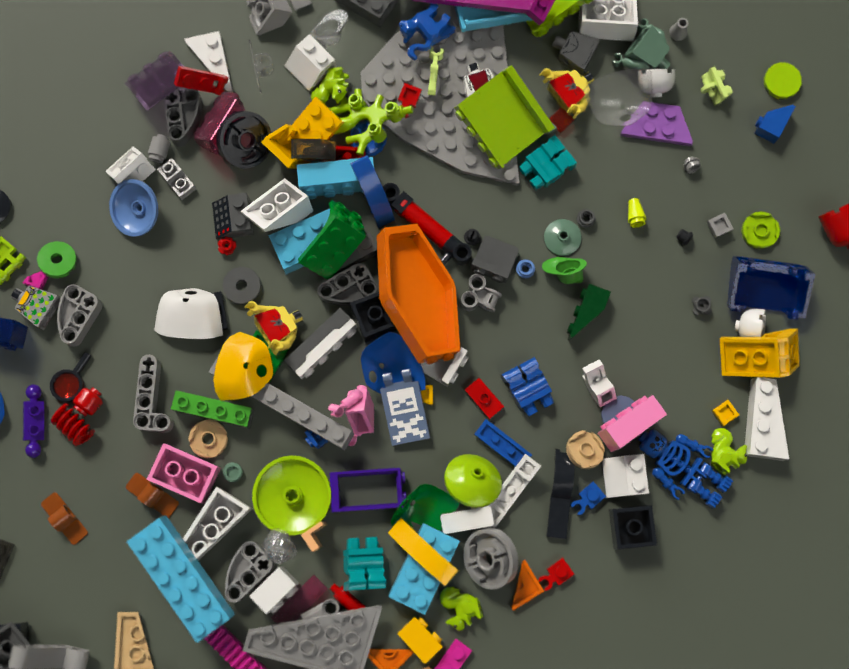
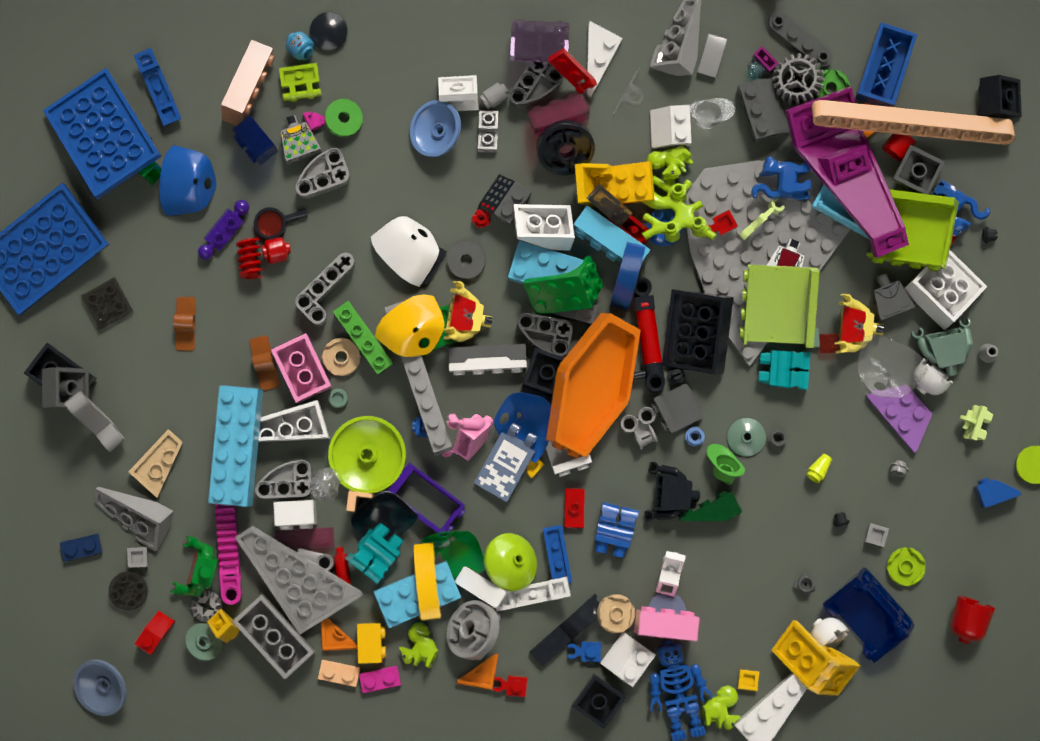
camera: 40 degrees right, 5 degrees up
none -> black piece [351,491,418,542]
none -> black torso [644,462,700,522]
none -> black slope [662,289,734,375]

